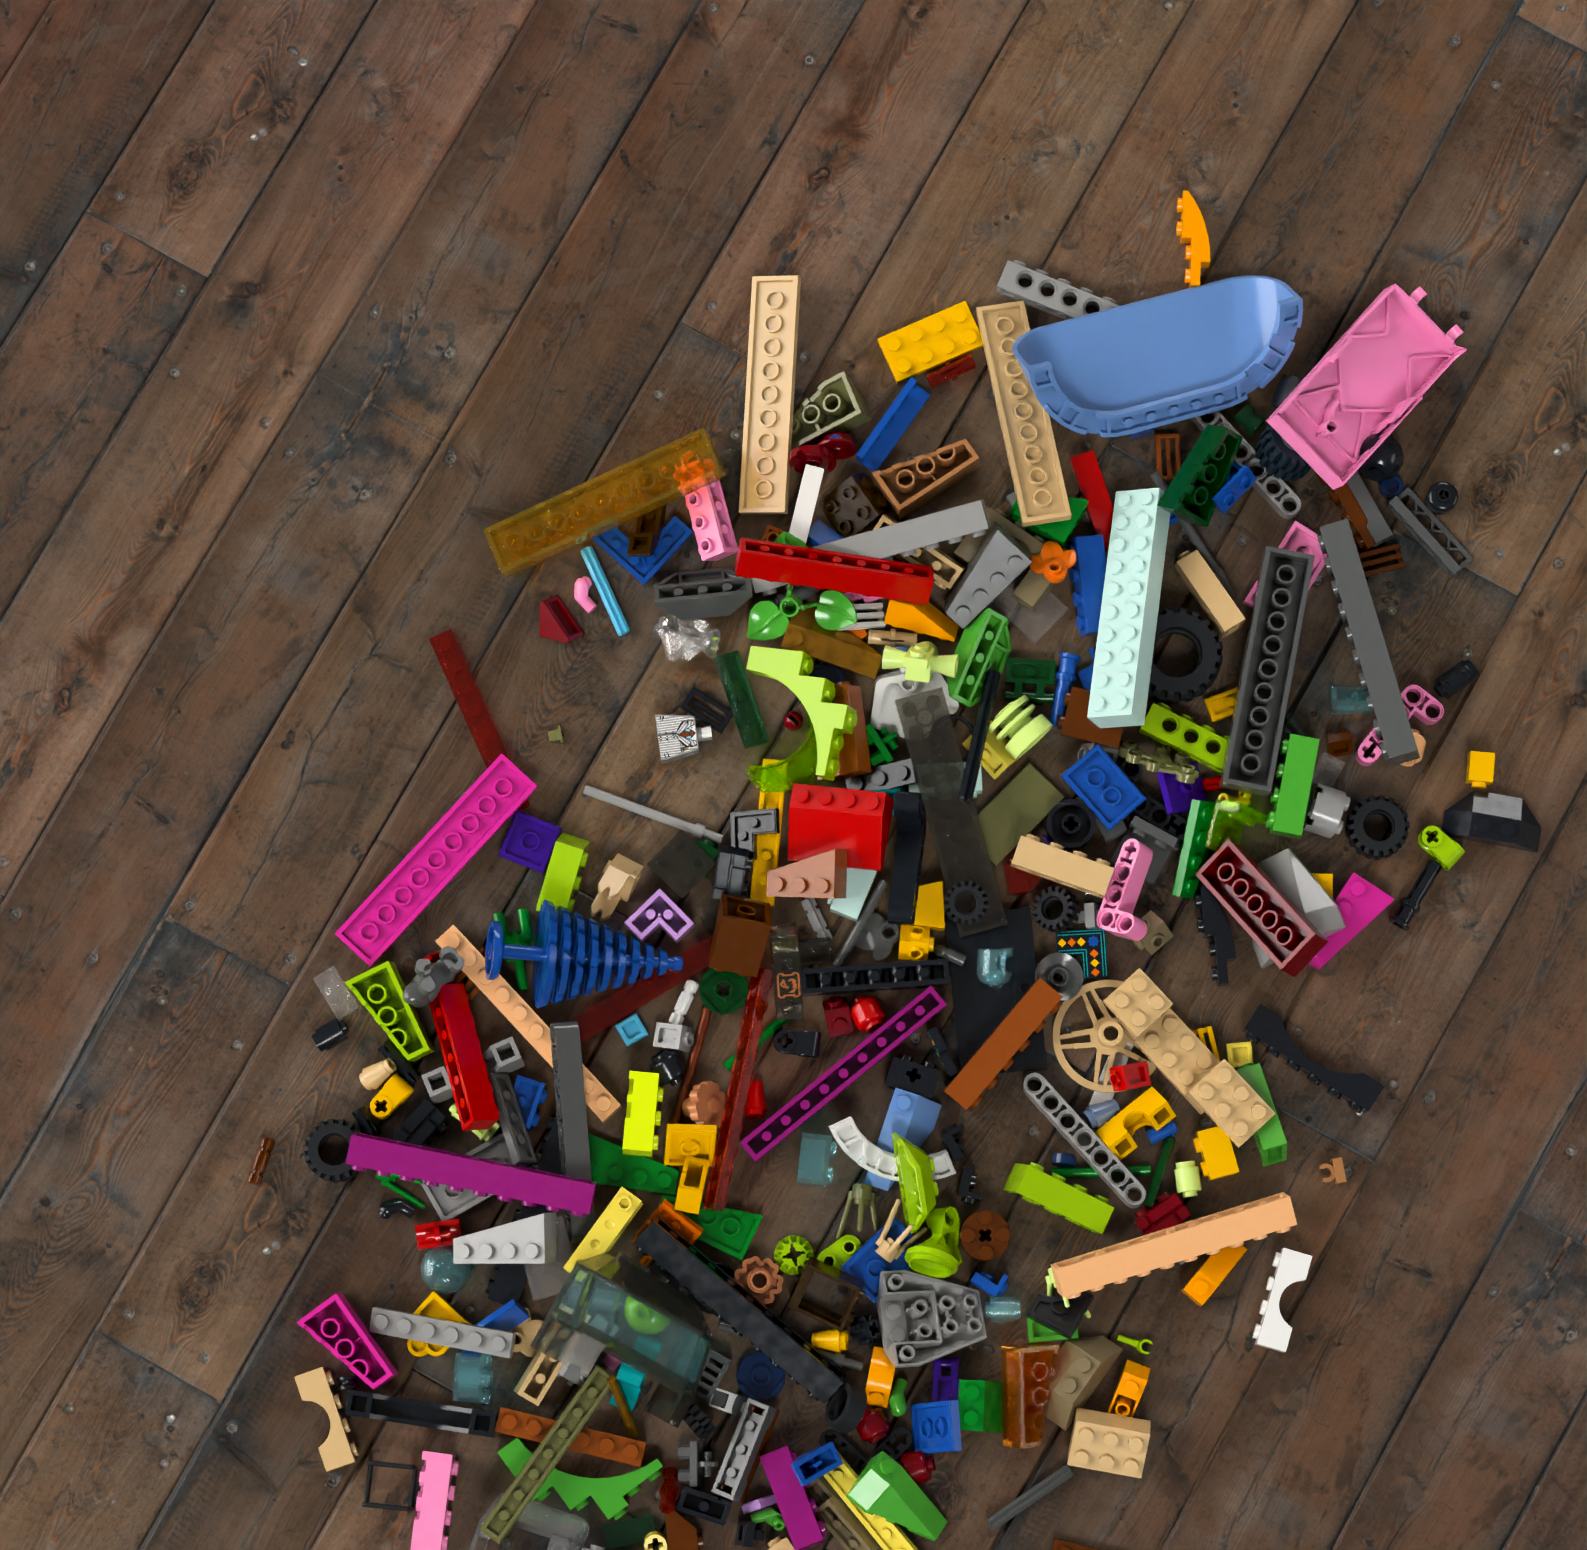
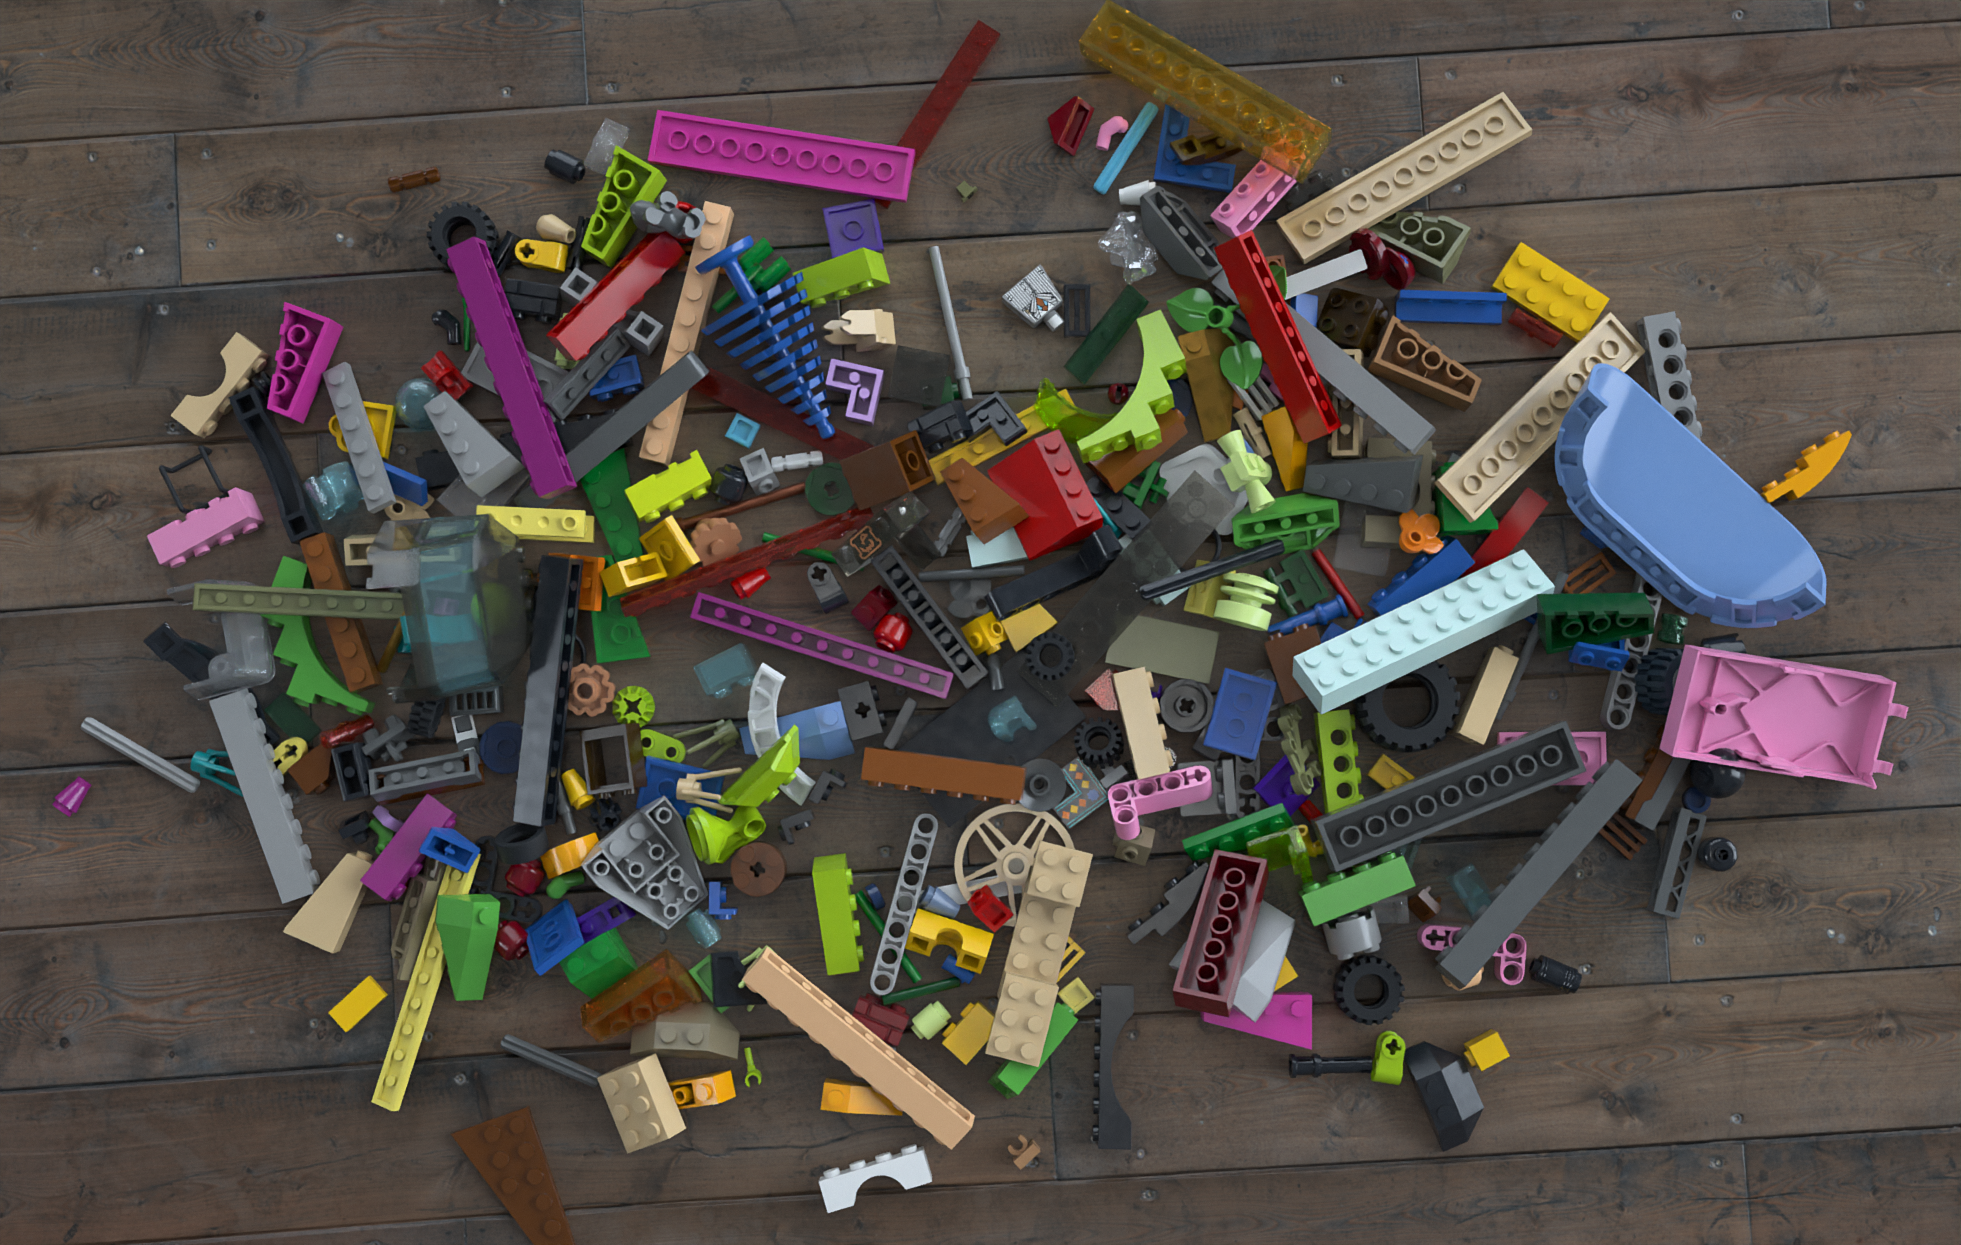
camera: 60 degrees right, 5 degrees up
none -> white cone [1119,180,1156,205]
none -> red bar [1311,548,1365,620]

